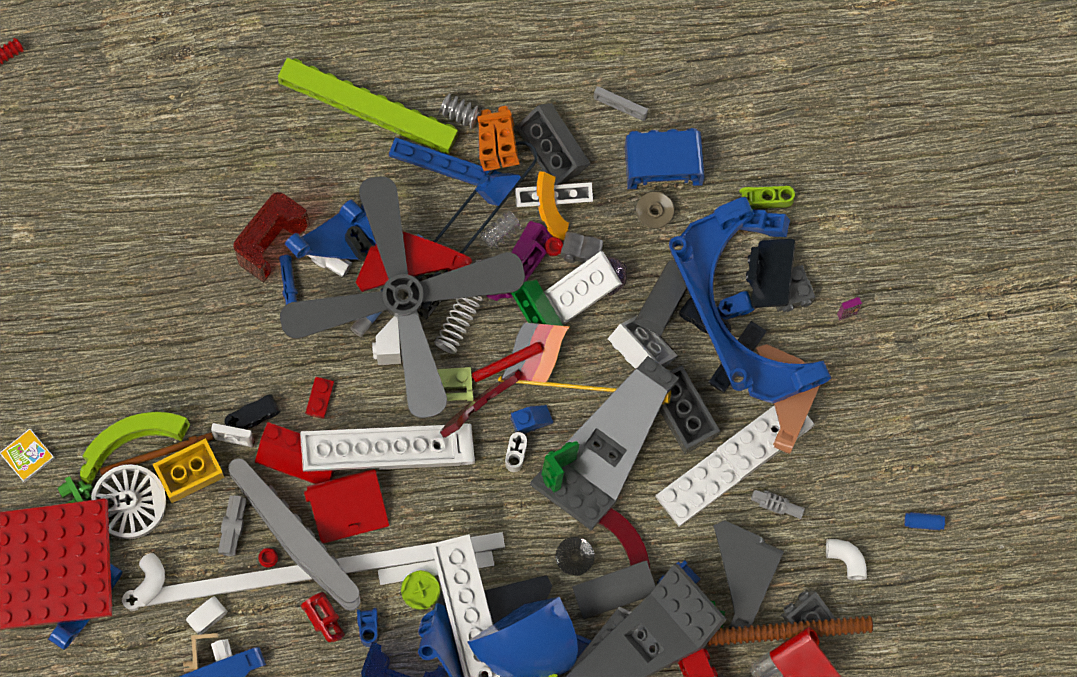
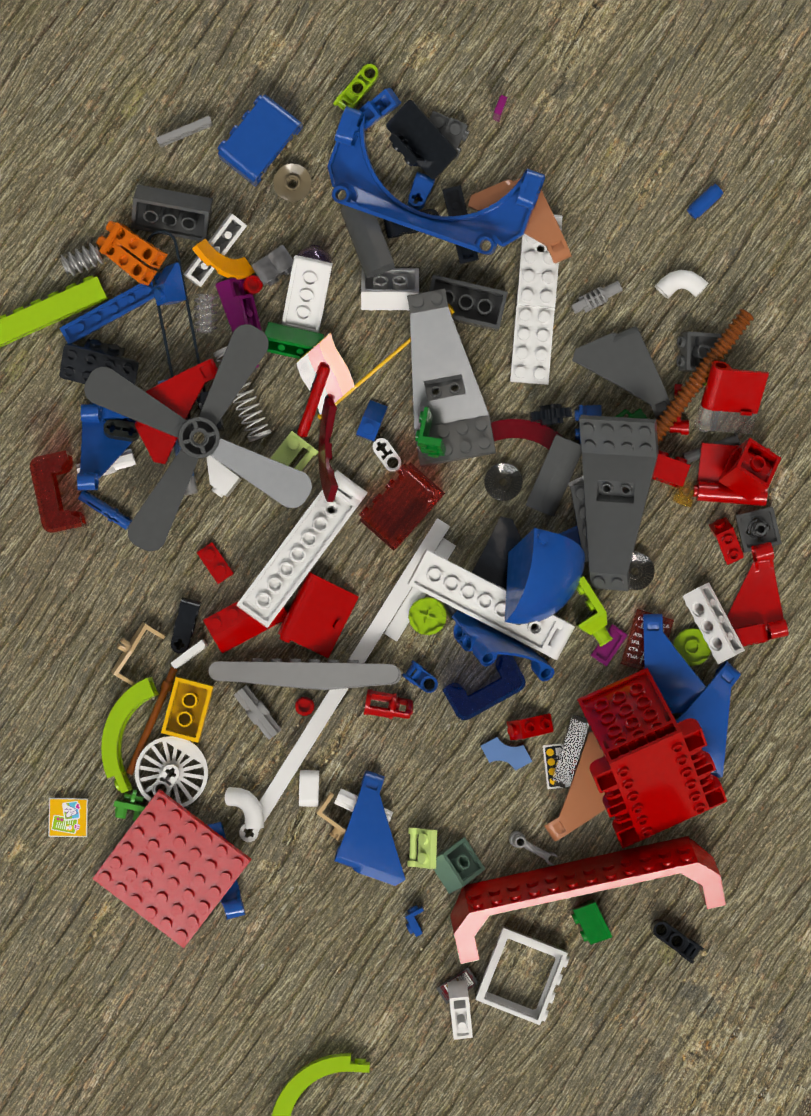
camera: 45 degrees left, 15 degrees up
none -> black bracket [59,339,139,385]
none -> tan piece [111,622,166,686]
none -> clear red windscreen [359,462,445,551]
none -> black gear [530,404,572,426]
none -> red brick [670,384,689,435]

